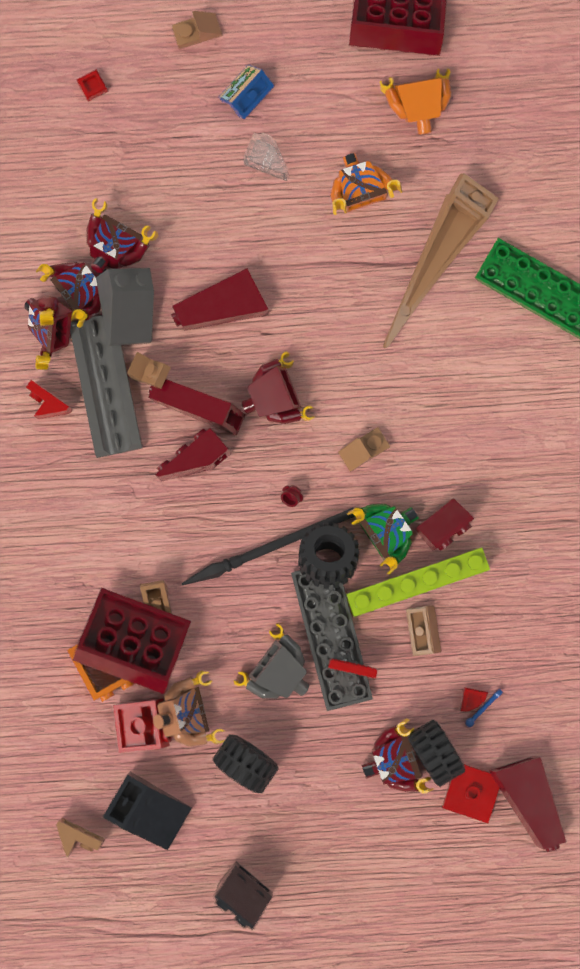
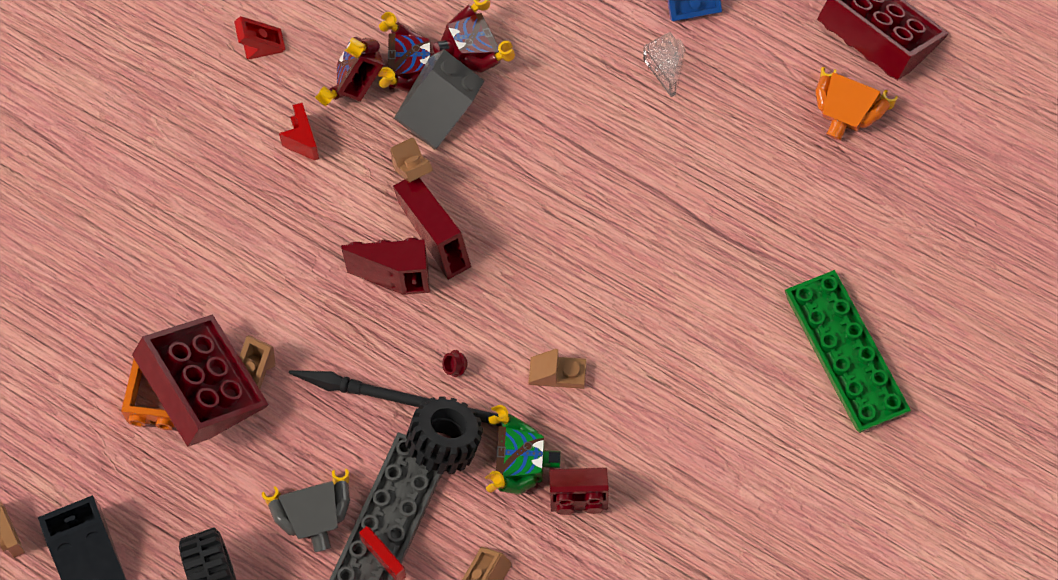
camera: 35 degrees right, 20 degrees down
dark grey plate [70,315,143,458] -> none
plate [113,698,173,753] -> none
nougat torso [153,671,225,747] -> none
dark red slope [171,268,269,331] -> none
dark red torso [242,352,315,424] -> none
torso [330,153,403,215] -> none
lime arch [346,547,490,617] -> none
medium nougat plate [383,173,499,348] -> none

